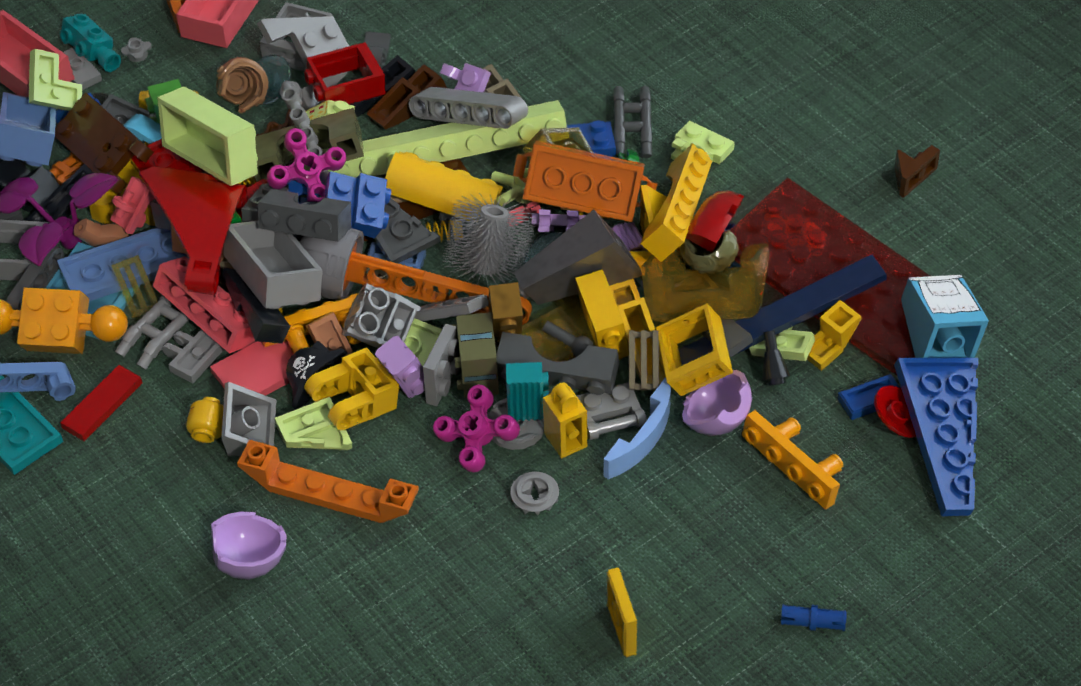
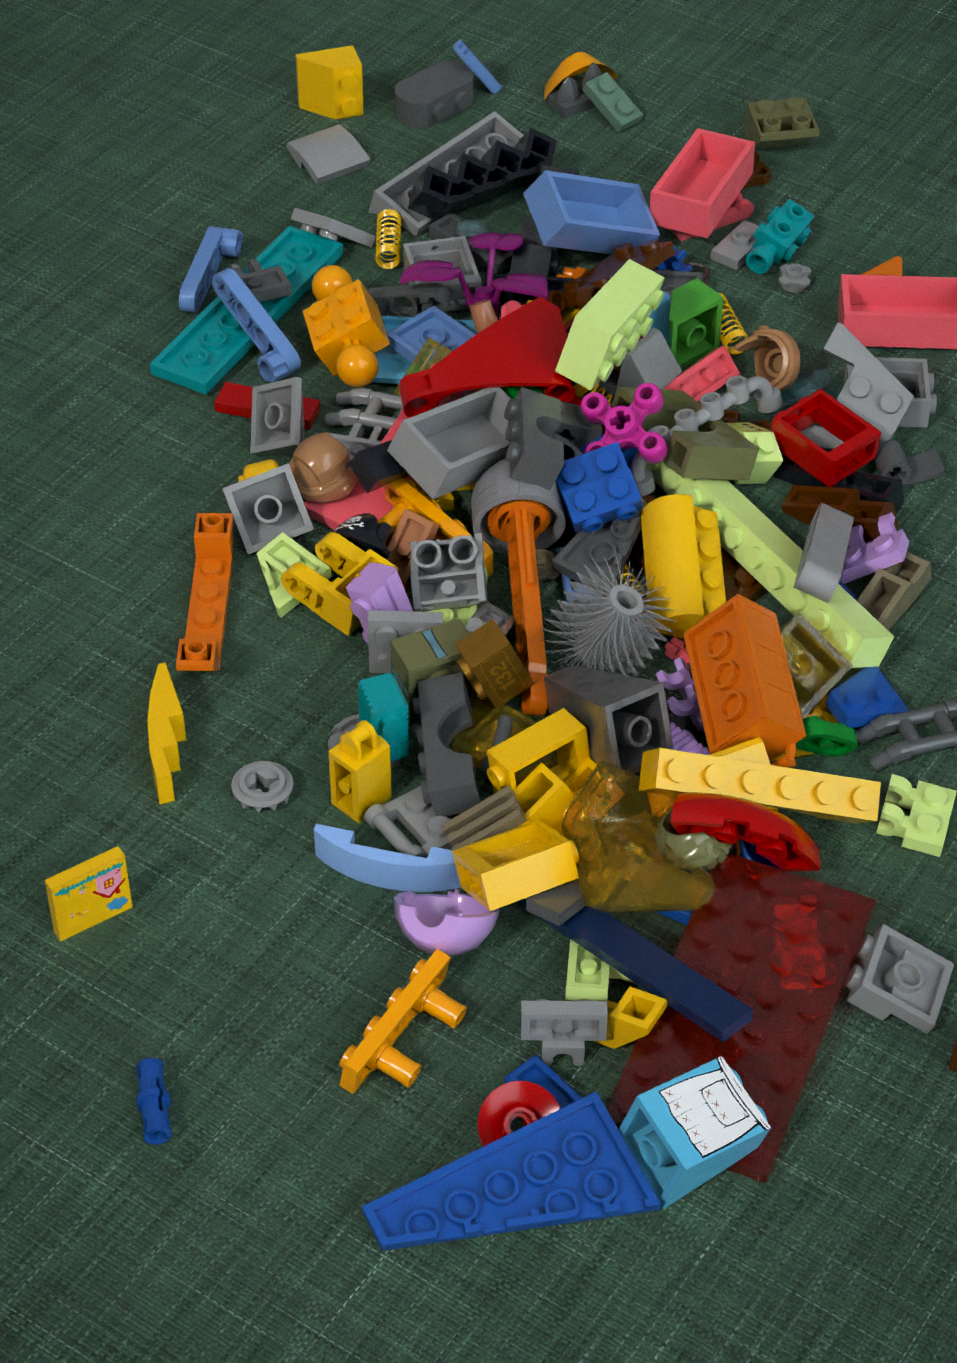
camera: 70 degrees right, 5 degrees down
yellowish green plate [29,49,82,111] -> none
lavender cylinder [211,512,287,580] -> none
dark pink gear [433,385,520,473] -> none
black cone [762,331,791,386] -> none
none -> yellow slope [147,662,186,805]
none -> light grey slope [250,377,305,456]
none -> medium nougat helmet [289,432,359,503]
none -> light grey plate [521,999,608,1066]
none -> light grey plate [844,924,954,1034]

